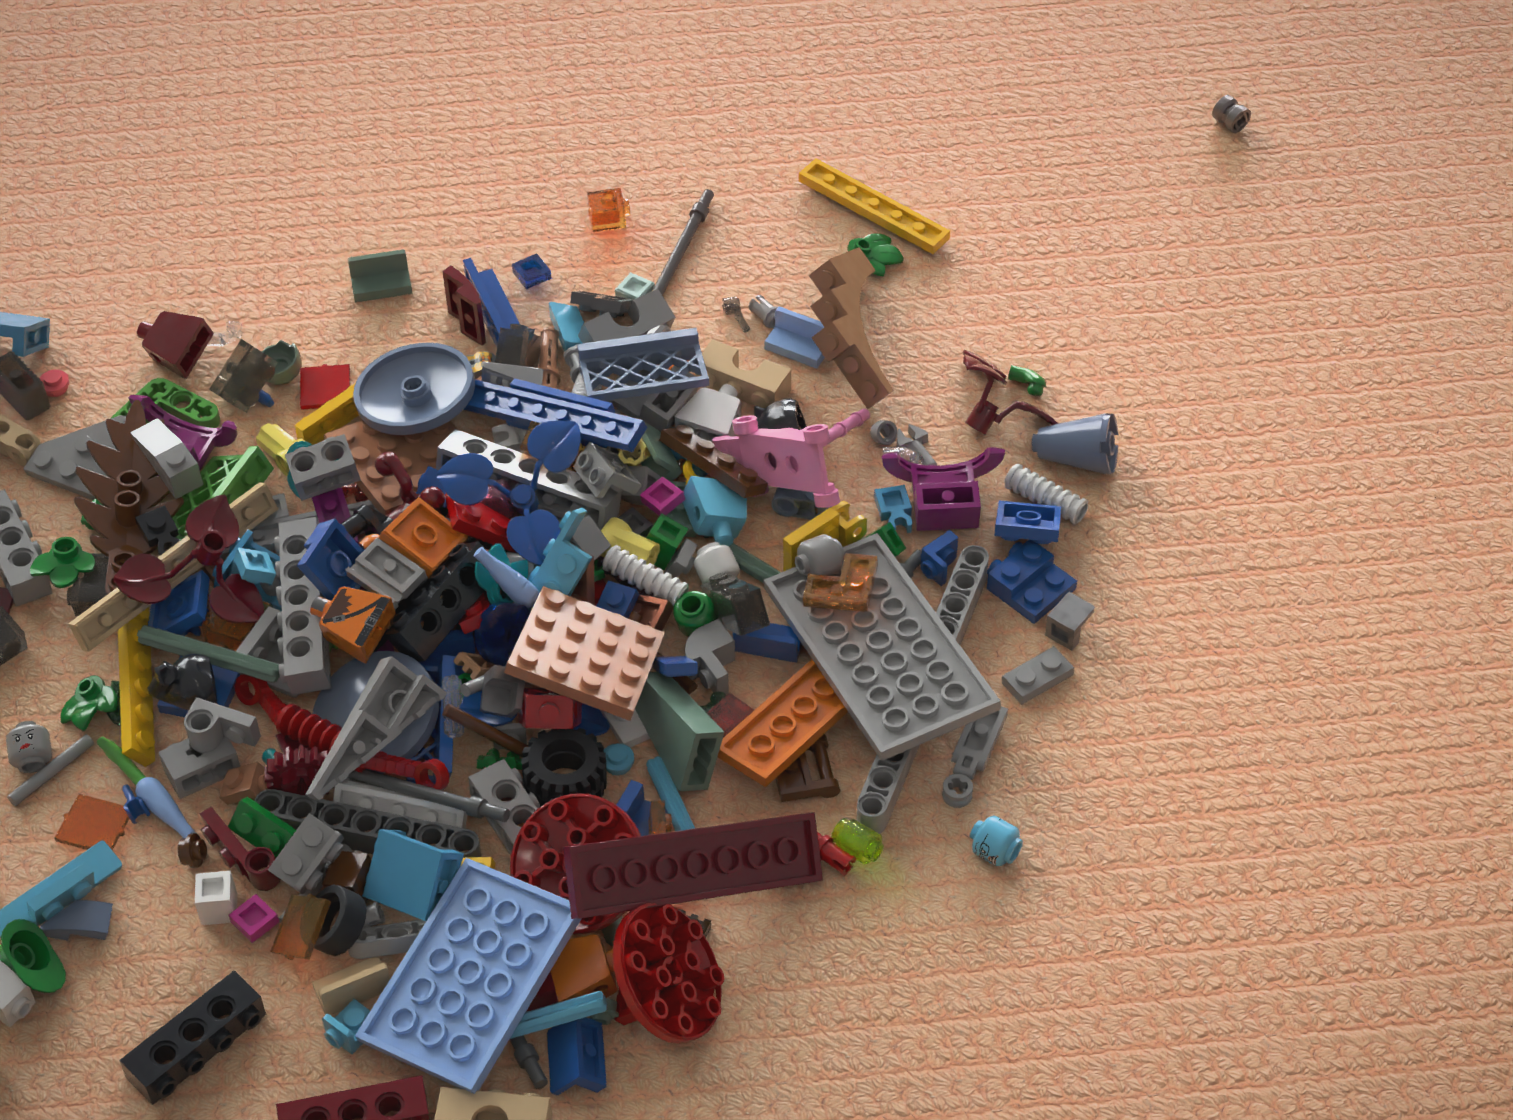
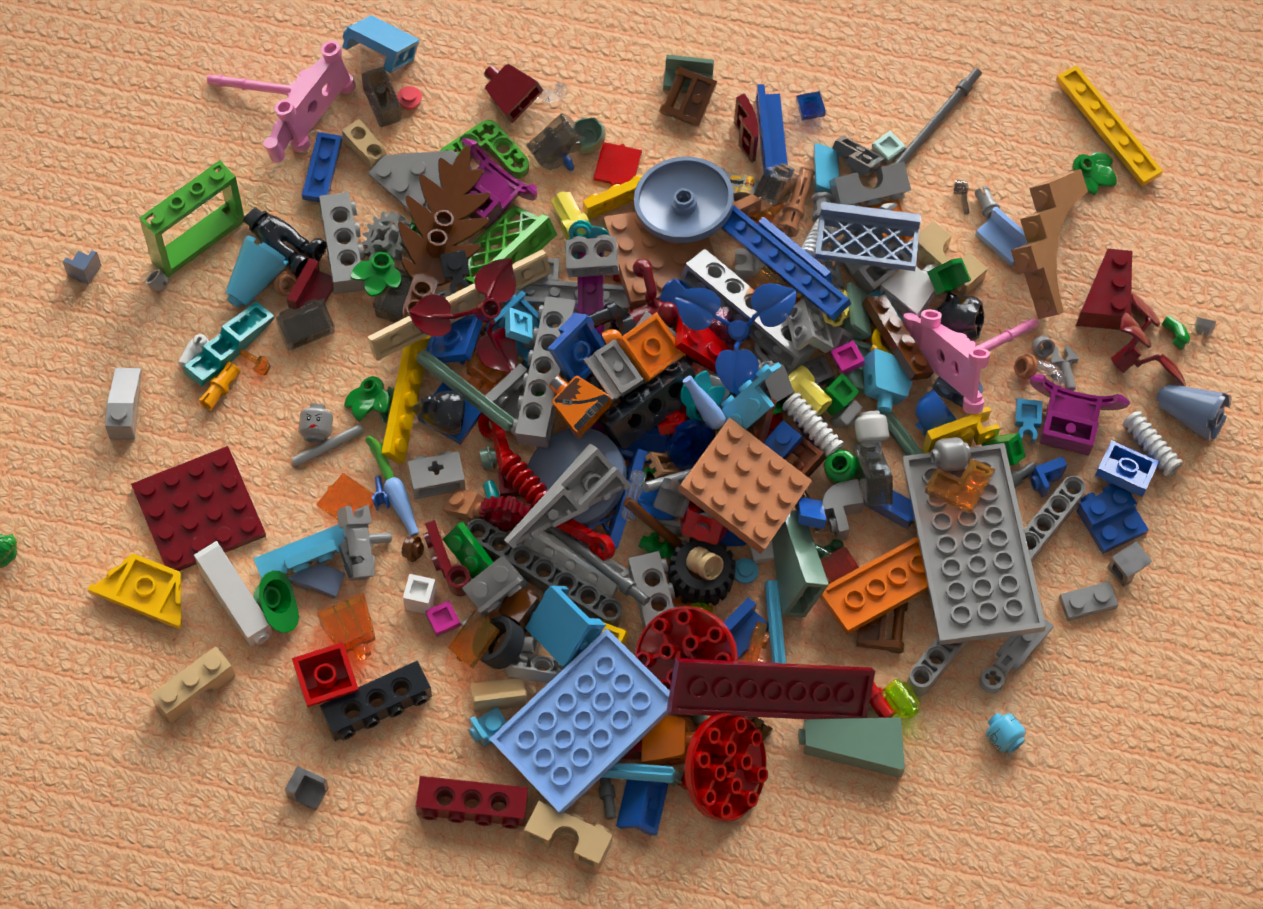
camera: 15 degrees right, 15 degrees up
light grey slope [130,418,203,499] -> none
light grey plate [184,697,261,753] -> none
light grey slope [481,362,544,388] -> none
clear orange brick [587,188,630,232] -> none
none -> red slope [292,642,359,708]
none -> clear orange torso [317,592,375,661]
none -> light grey piece [337,505,392,581]
none -> light grey gear [362,211,412,266]
none -> sand green plate [479,446,498,471]
none -> reddish brown plate [659,67,717,127]
none -> tan wheel [686,547,723,580]
none -> sand green slope [798,717,905,777]
none -> blue cylinder [915,389,957,436]
none -> green panel [927,258,971,295]
none -> nougat plate [1014,354,1038,380]
none -> dark red wedge [1076,248,1133,330]
none -> light grey hinge [1195,317,1217,336]

